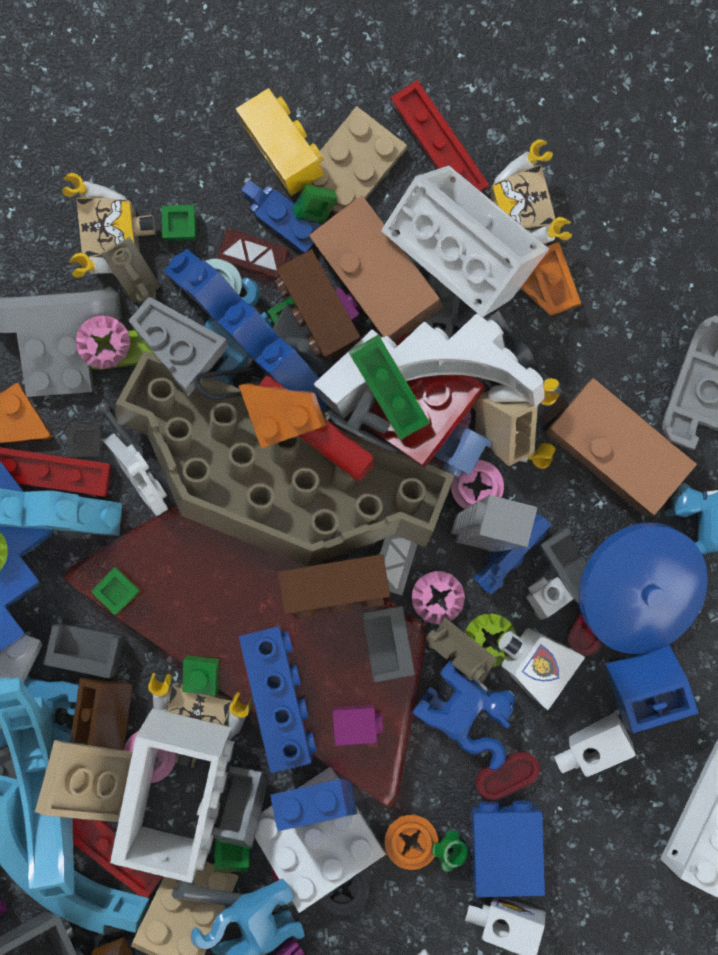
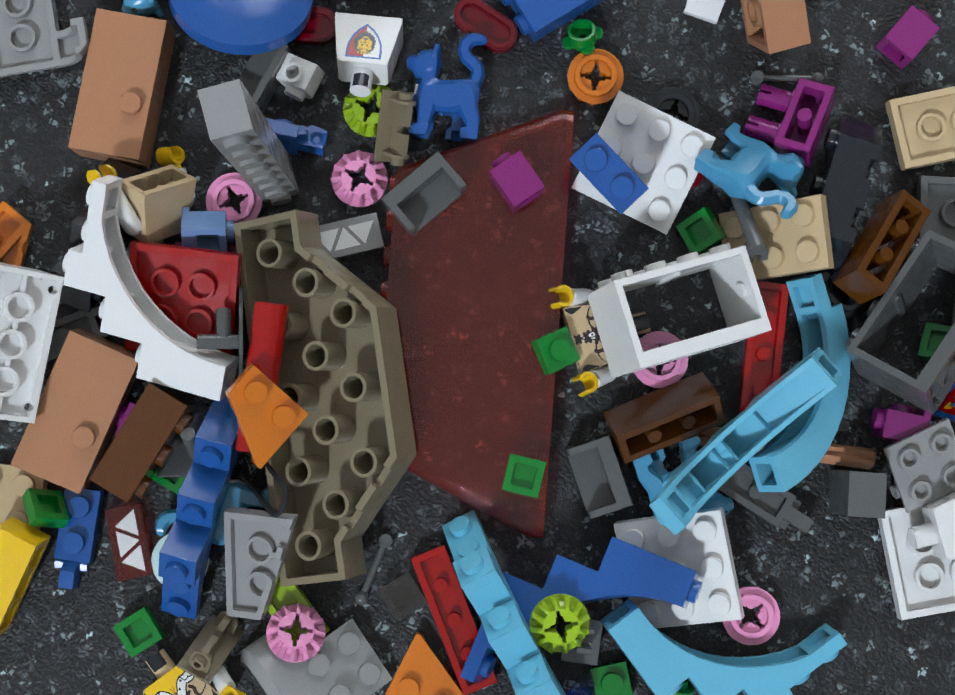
camera: 120 degrees left, 0 degrees up
tan plate [35,740,133,822] -> none
white wing [103,434,168,516] -> none
dark grey panel [211,766,268,849] -> none
blue brick [239,625,317,773] -> none
reddish brown brick [278,554,390,619] -> none
green plate [349,334,430,440] -> none

